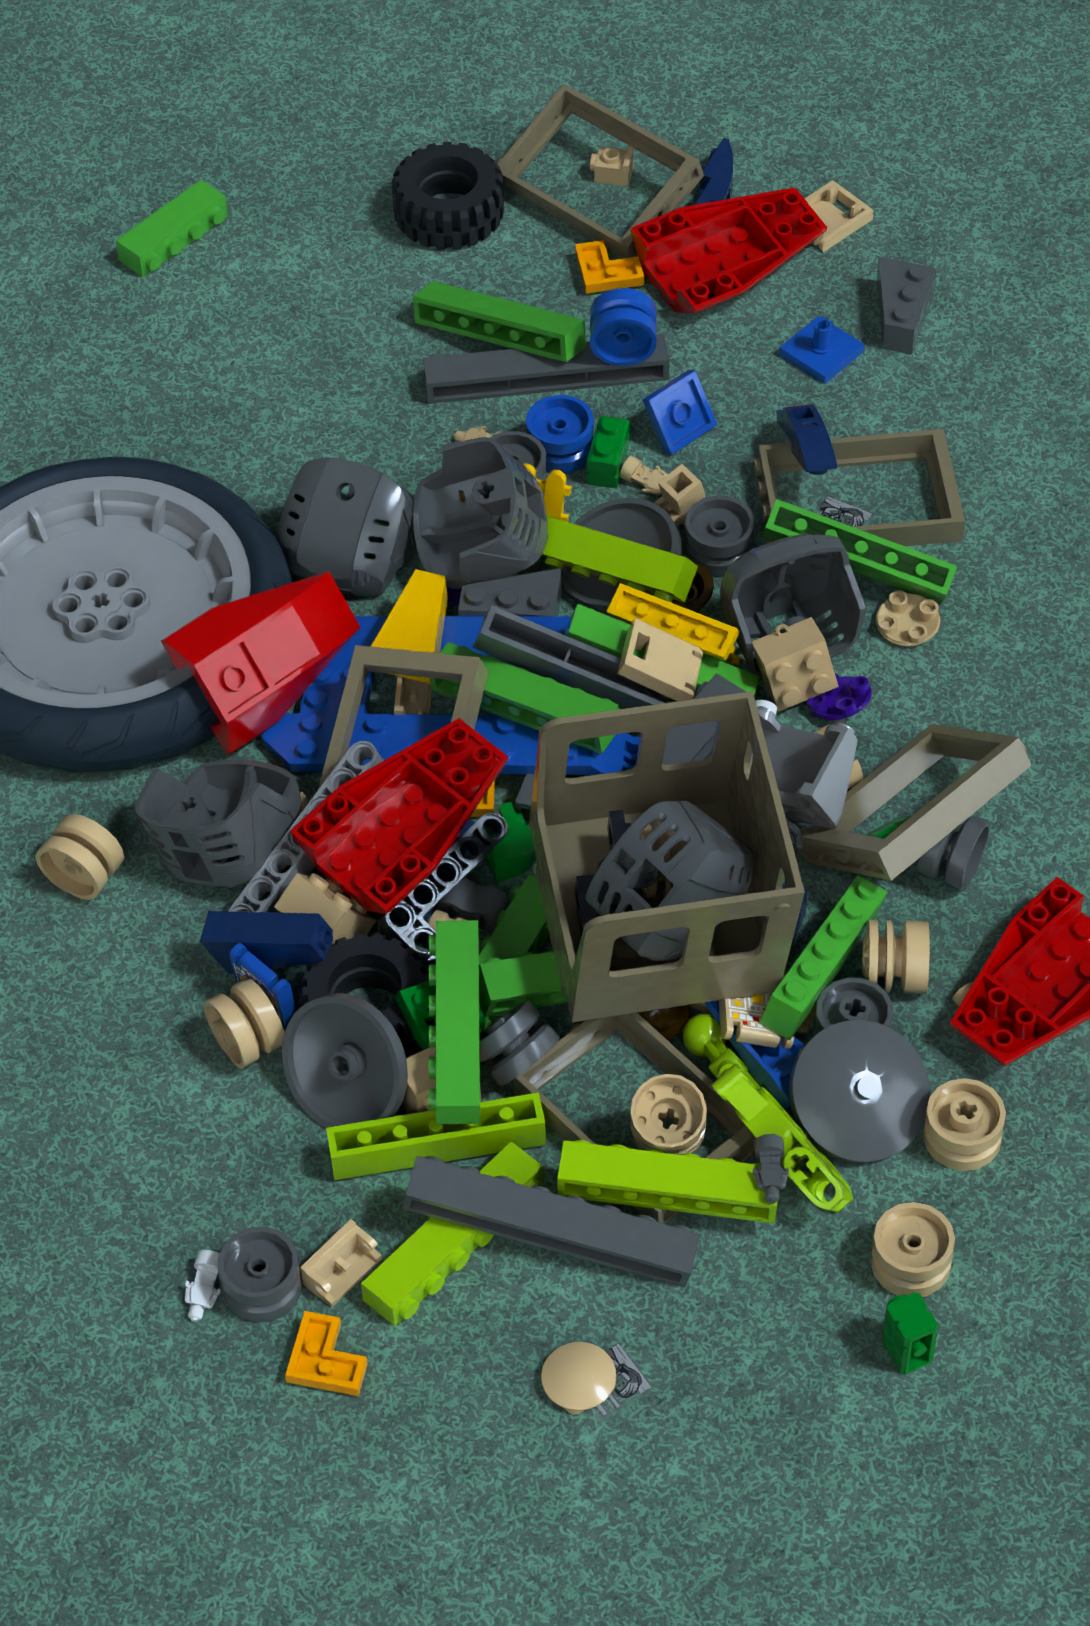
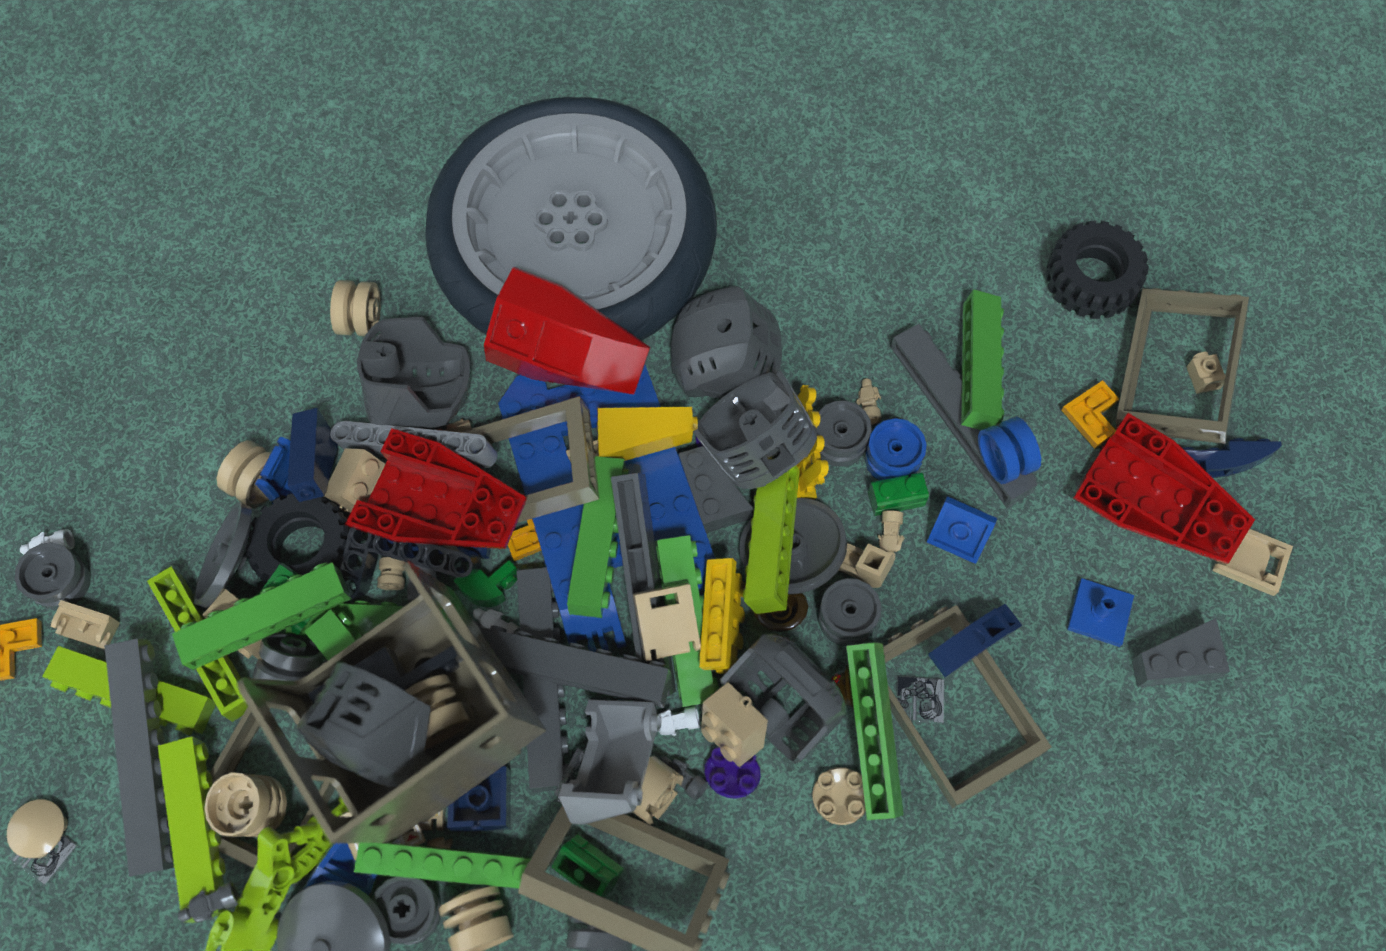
camera: 65 degrees right, 15 degrees up
bright green brick [116,180,228,277] -> none

